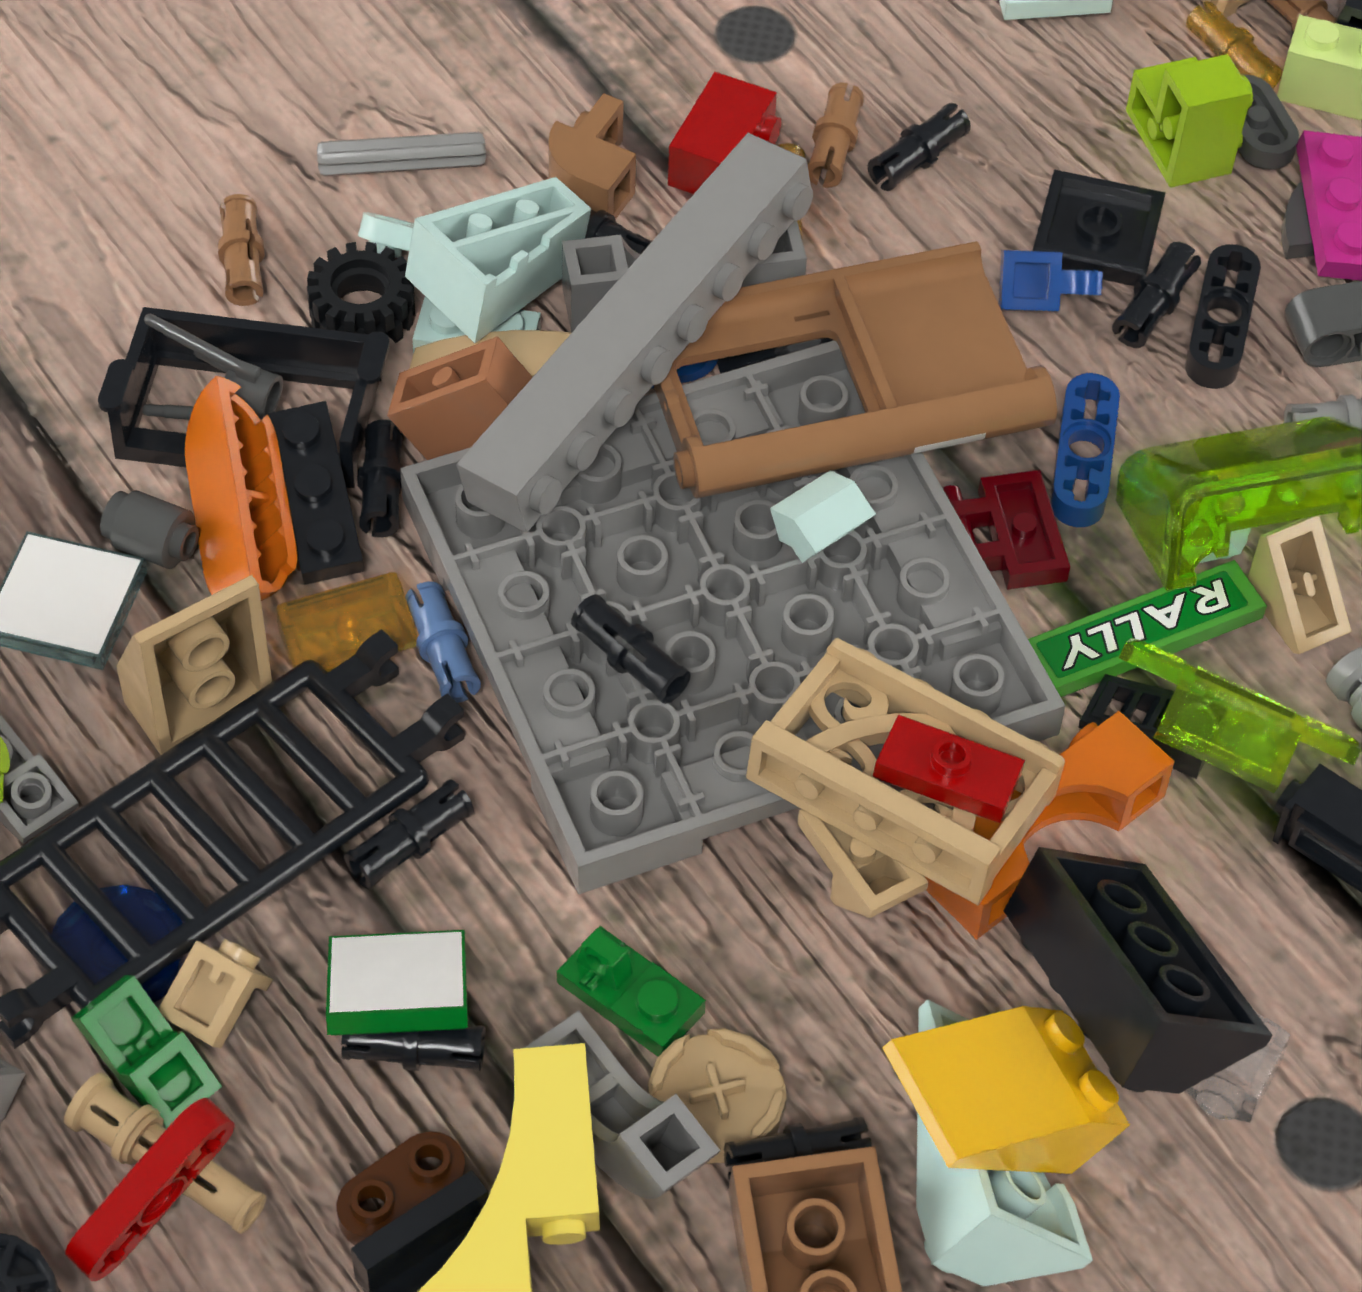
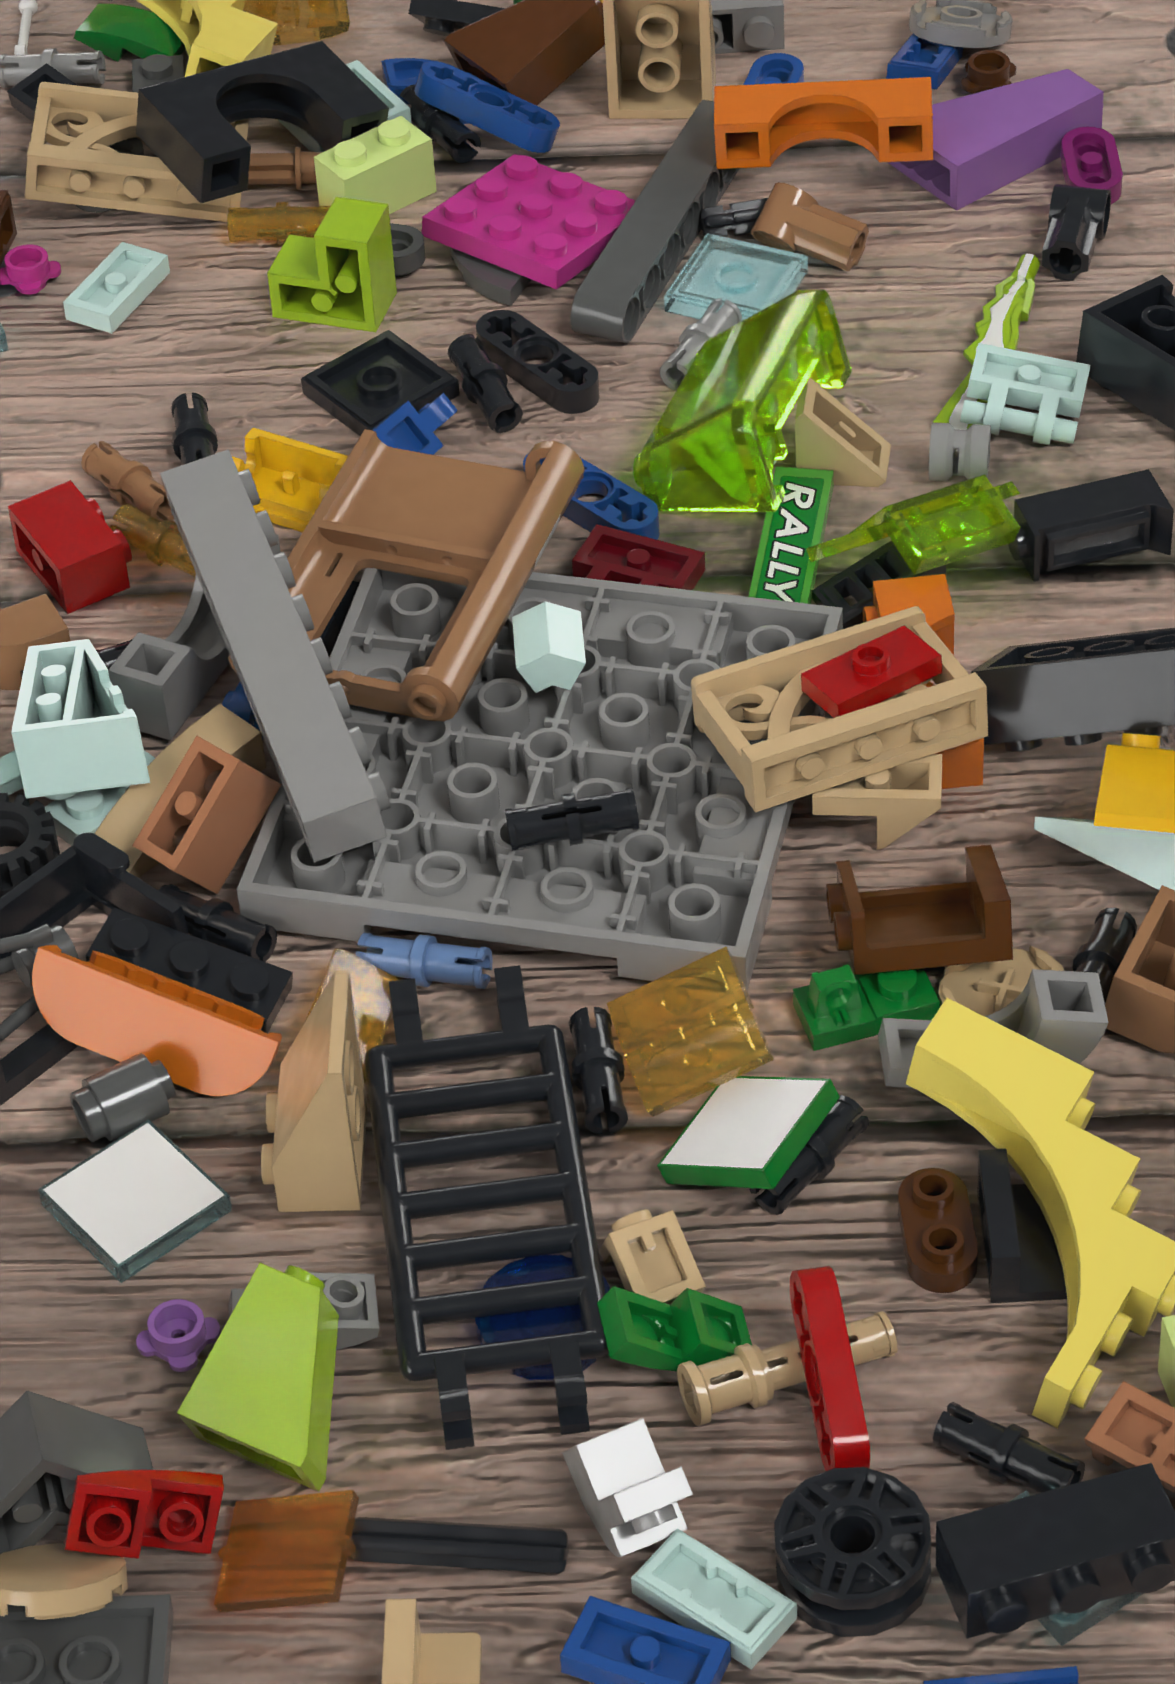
camera: 50 degrees left, 10 degrees down
none -> yellow hinge [232,427,348,532]
none -> clear yellow slope [607,947,774,1117]
none -> reddish brown panel [826,845,1013,975]

